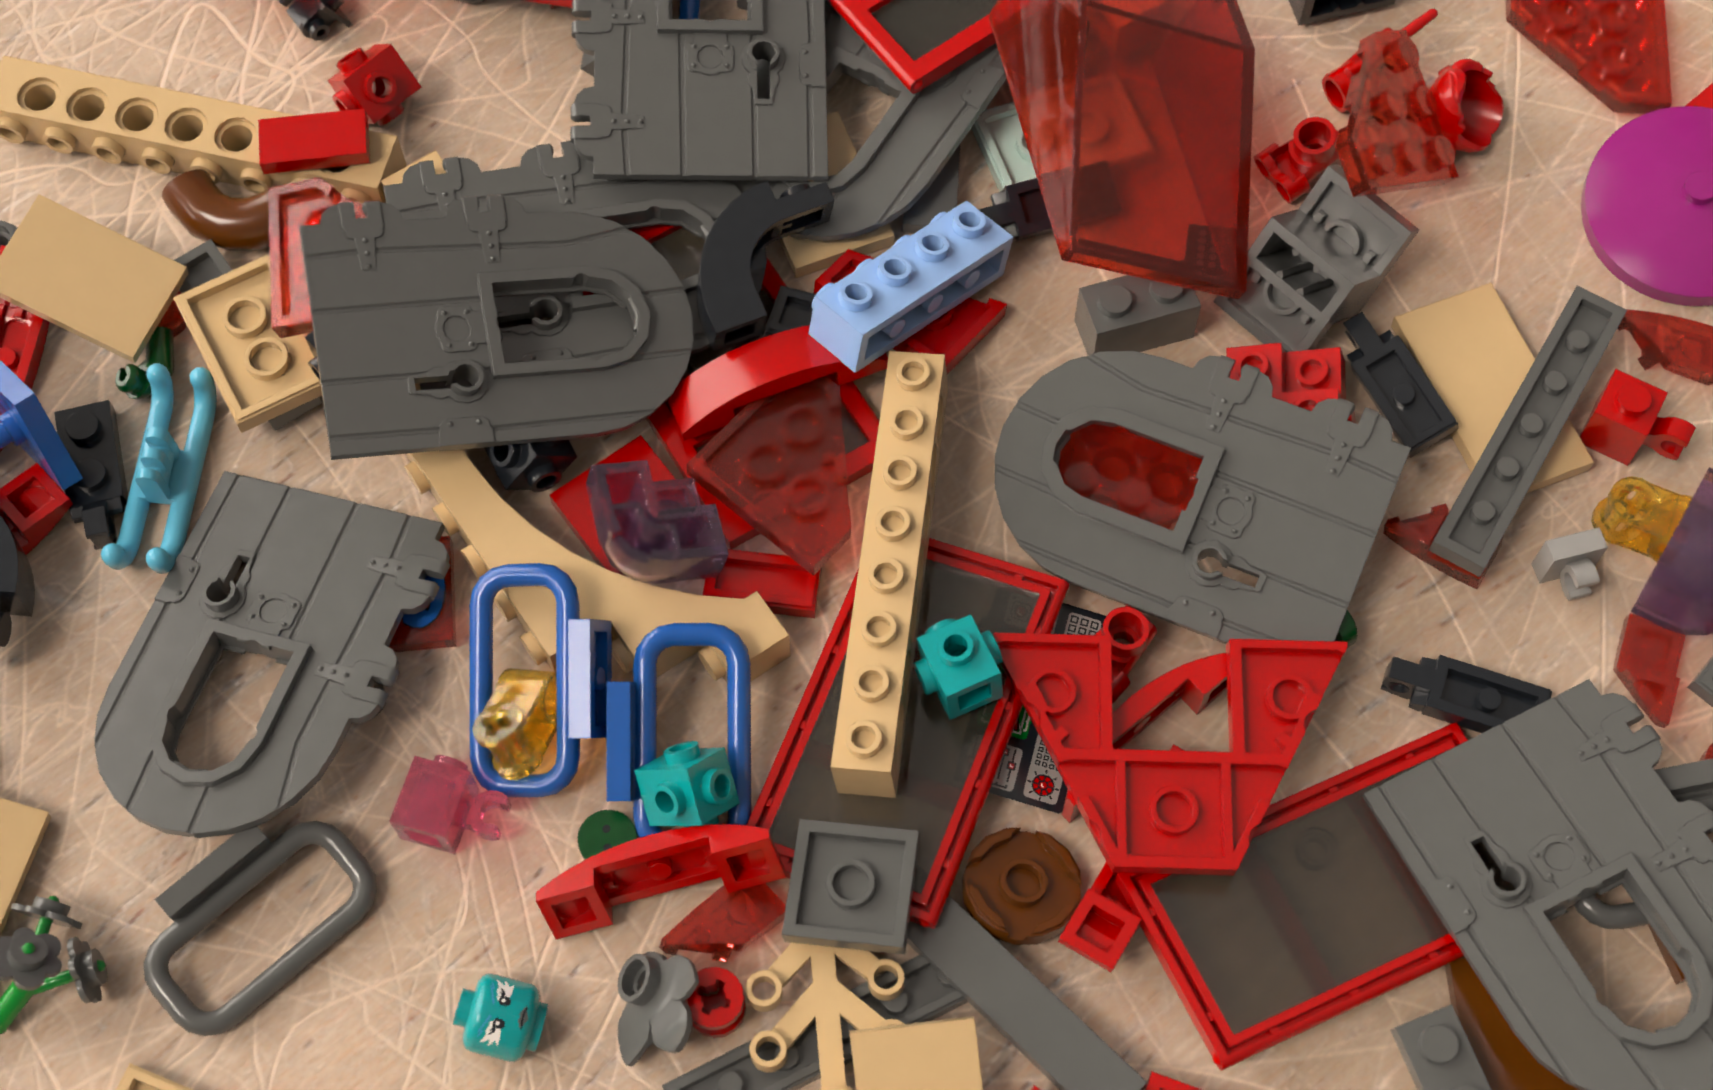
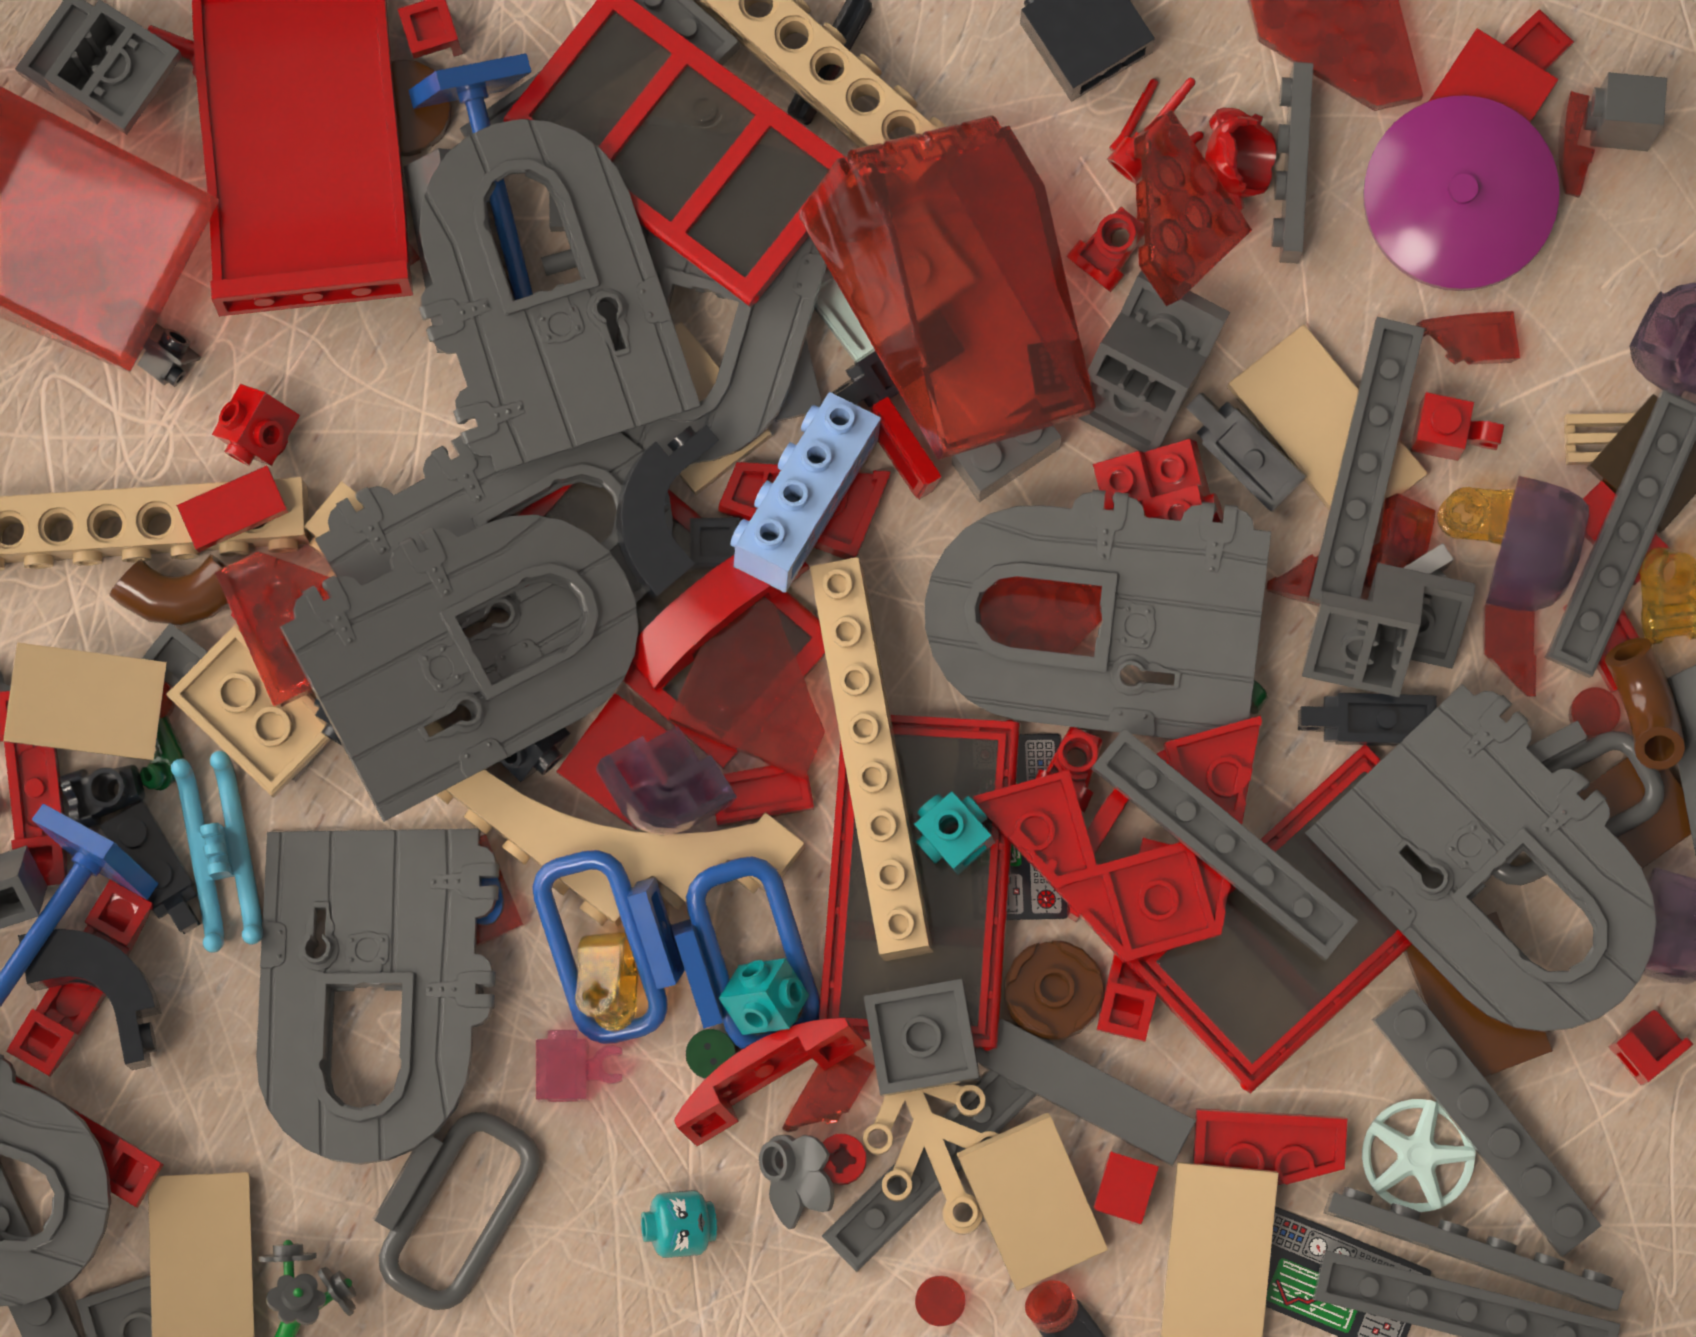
camera: 15 degrees left, 15 degrees up
none -> black plate [61,764,146,828]
none -> red tile [870,396,942,500]
none -> dark grey plate [1091,728,1358,961]
none -> dark grey plate [1271,62,1313,264]
none -> dark grey bracket [1302,563,1475,697]
none -> clear red slope [1363,493,1436,588]

